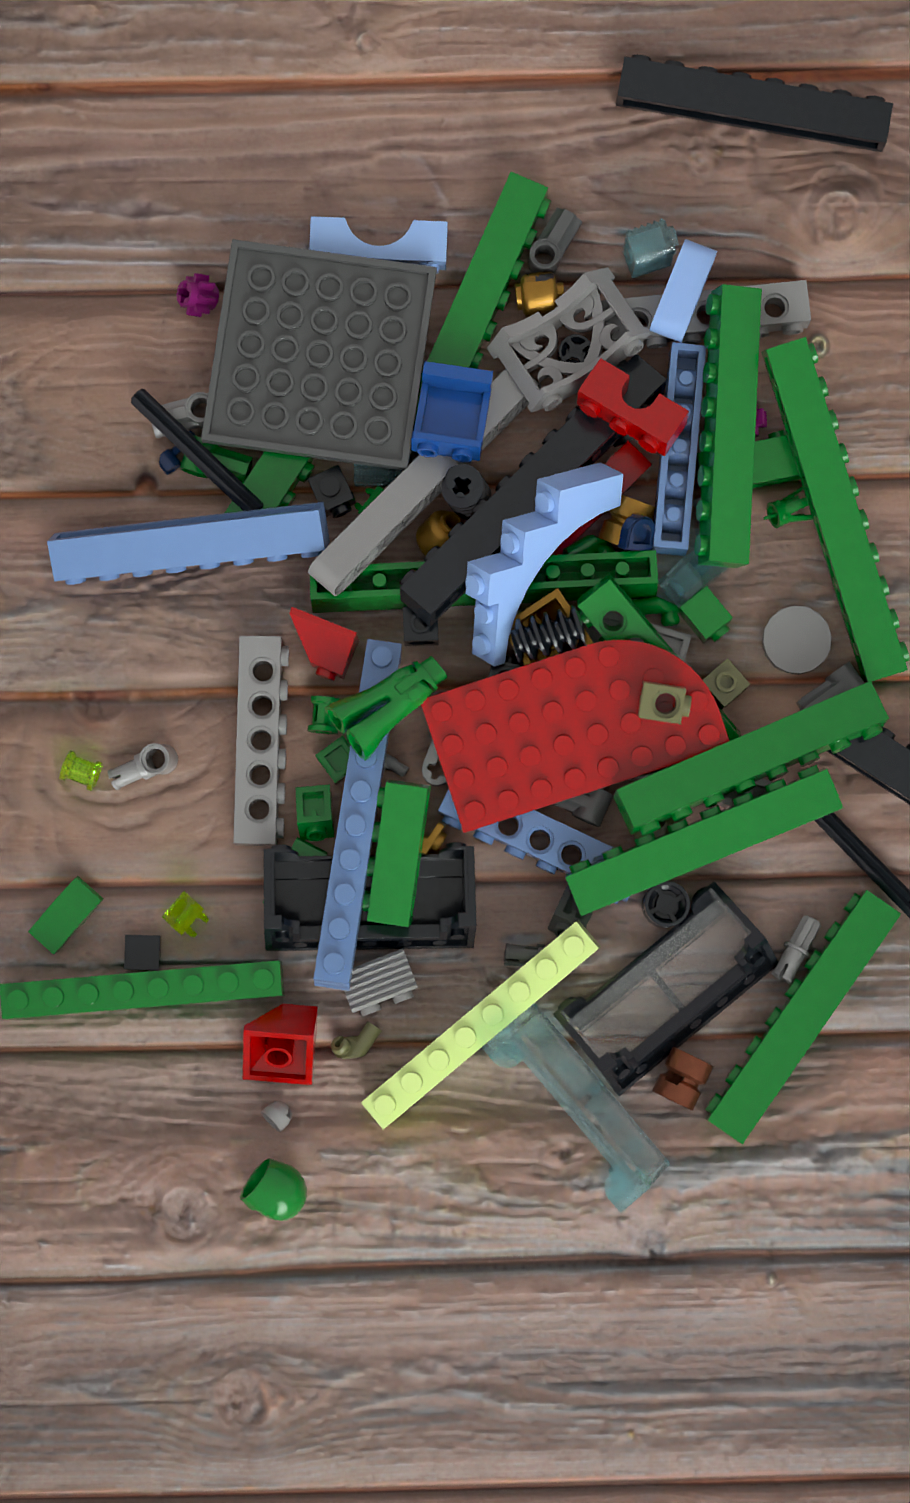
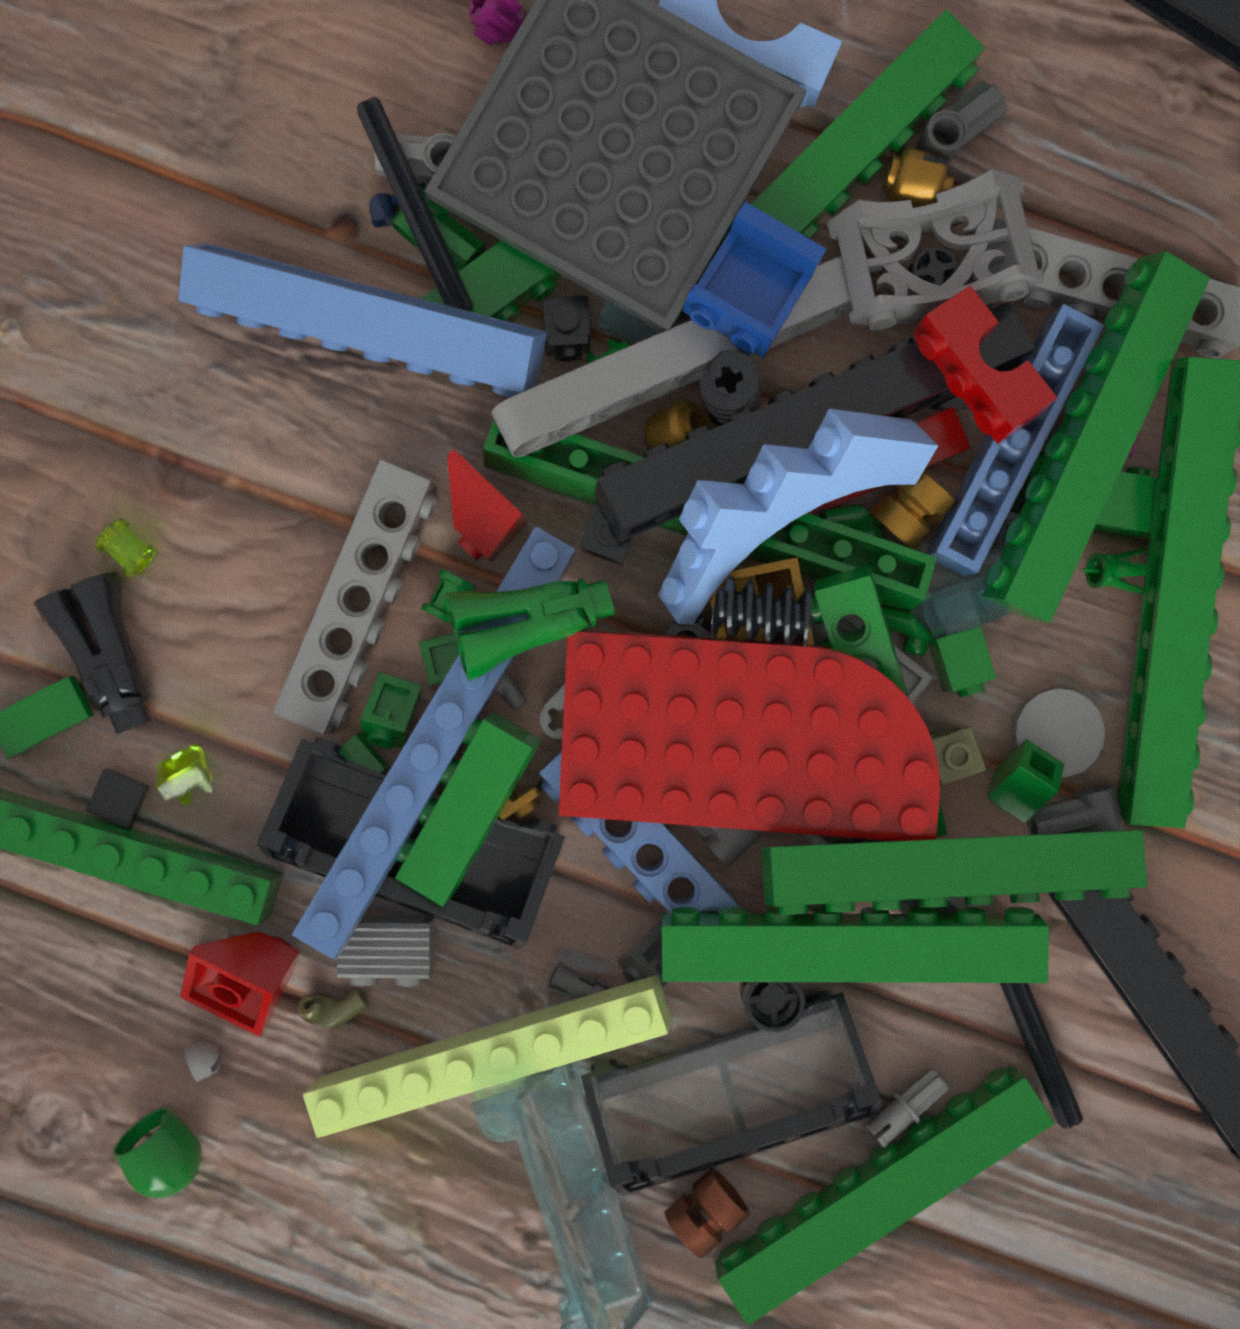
camera: 20 degrees right, 5 degrees up
light grey pin [108,743,178,790] -> none
dark blue tile [618,514,655,551] -> none
clear light blue brick [622,218,679,279] -> none
olive brick [638,681,692,724] -> none
light blue beam [649,239,718,343] -> none
none -> black piece [33,571,151,734]
none -> green brick [987,739,1064,823]

